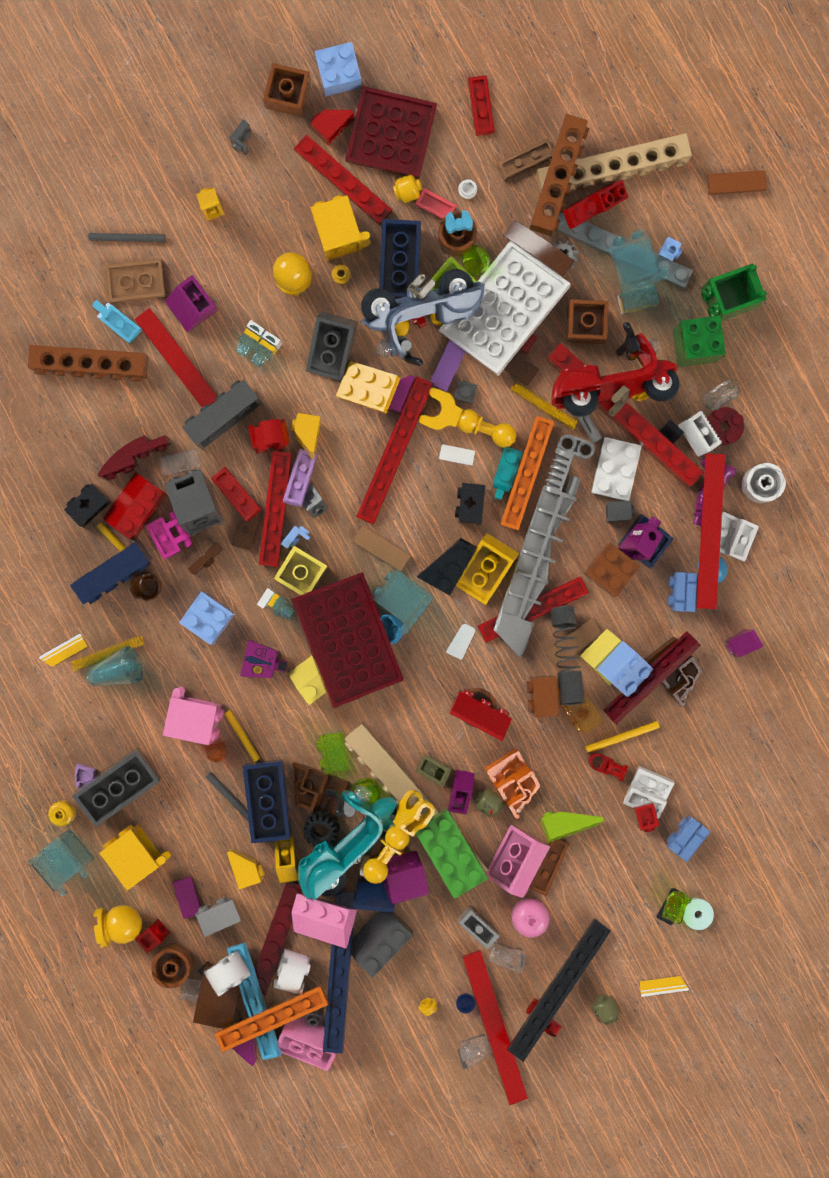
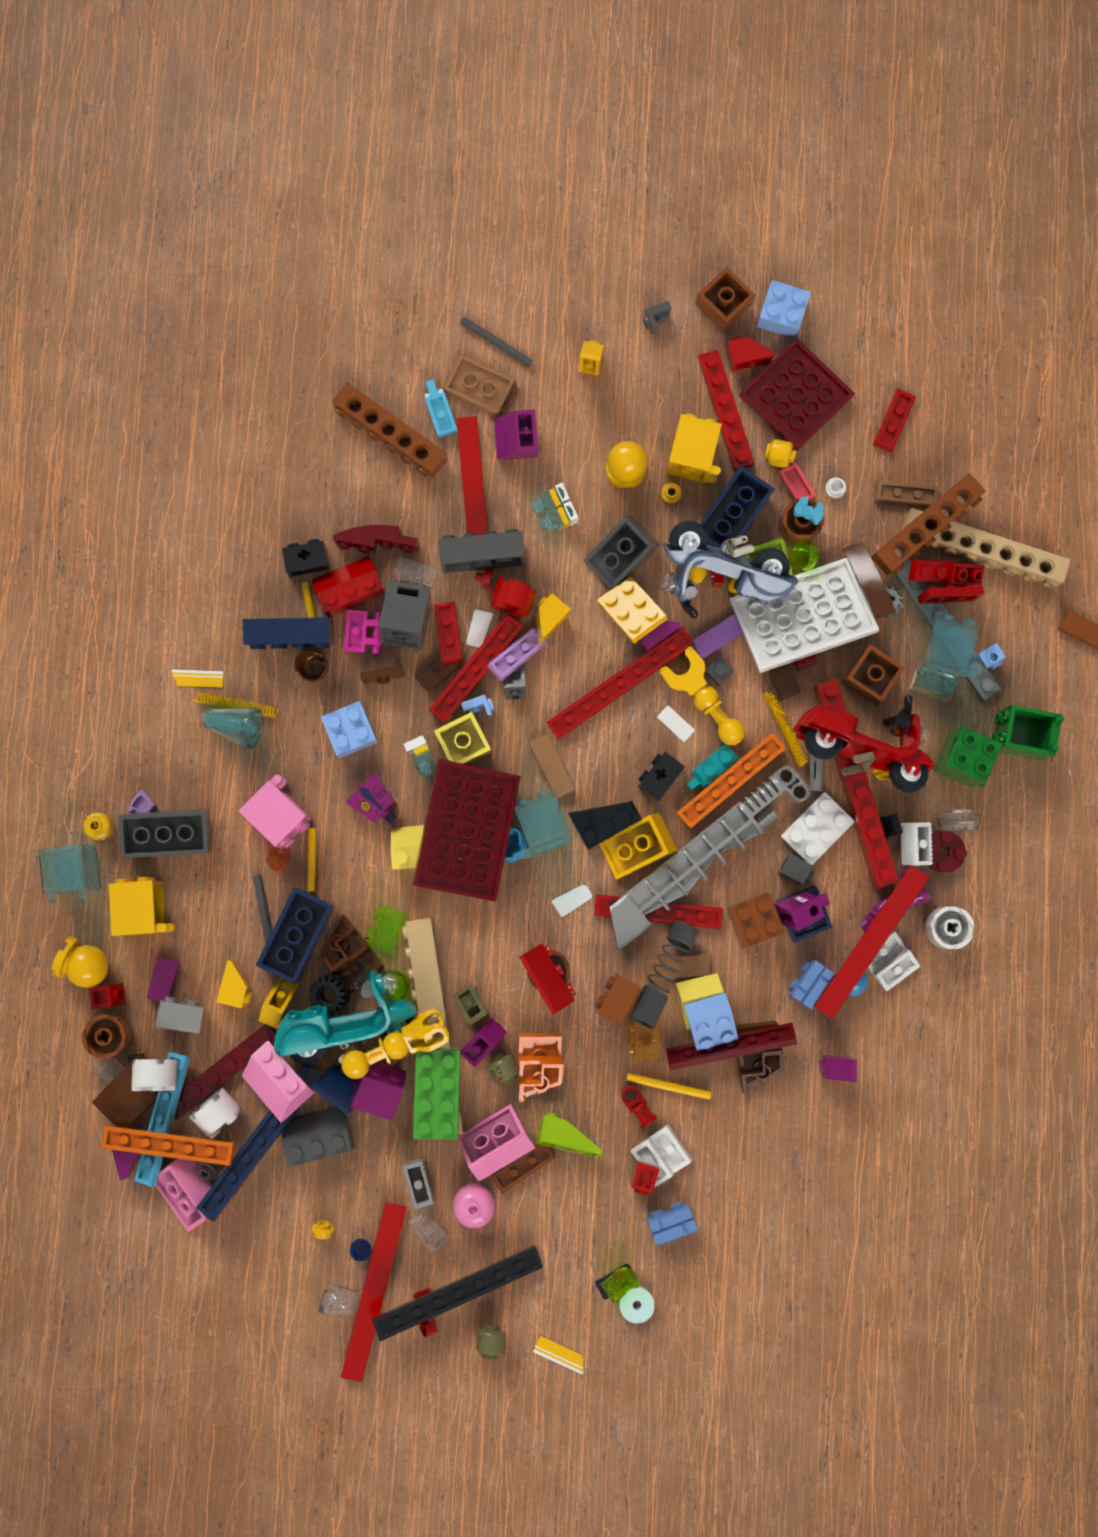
camera: 25 degrees right, 5 degrees down
none -> white sticker [466,609,493,648]
none -> red tile [475,567,494,589]
none -> red plate [918,584,984,604]

